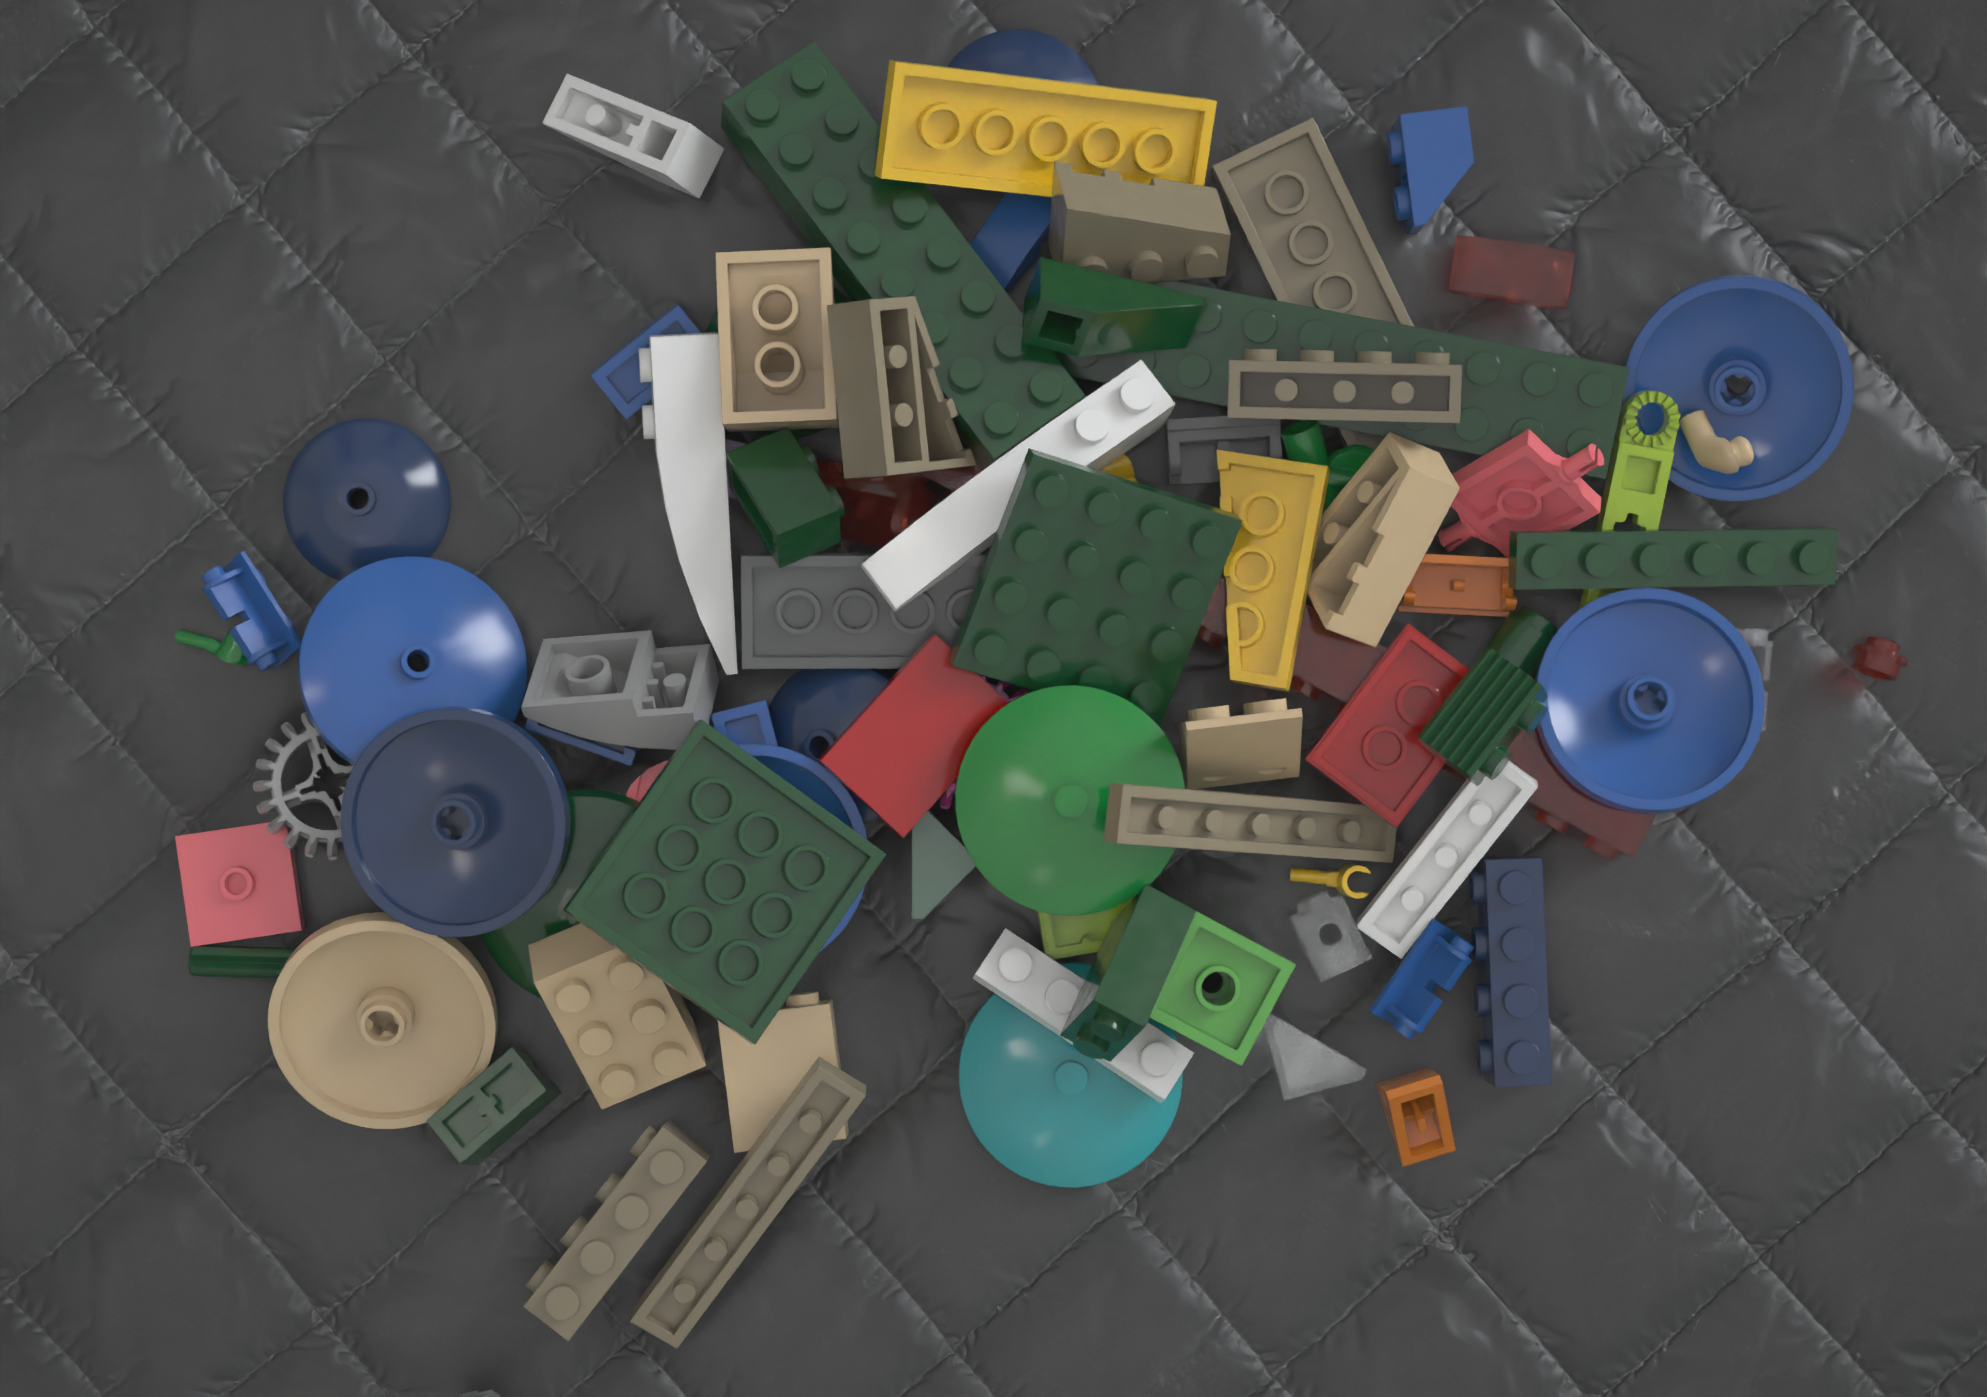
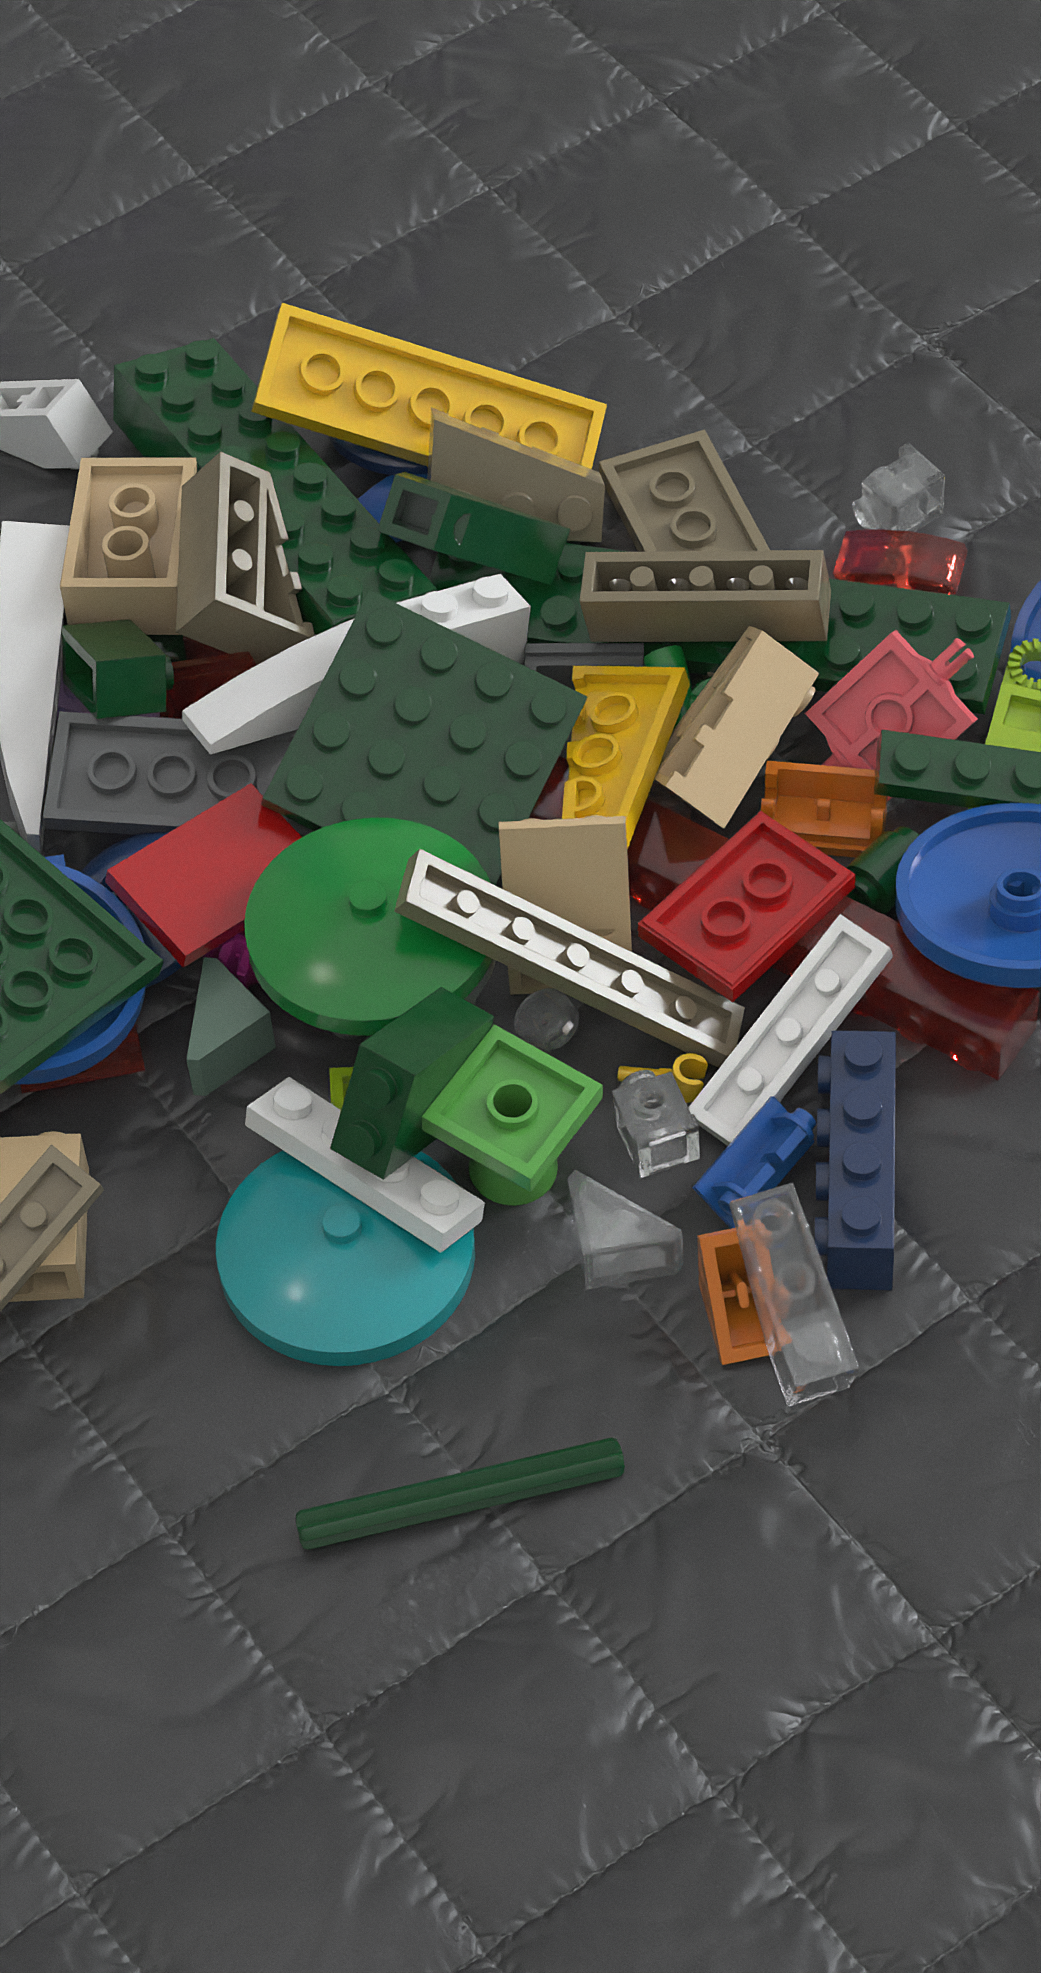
camera: 10 degrees right, 35 degrees down
blue slope [1386,106,1474,235] -> none
dark green brick [1417,646,1548,786] -> none
none -> dark green axle [295,1437,625,1549]
none -> clear slope [729,1183,859,1407]
none -> clear brick [853,442,945,546]

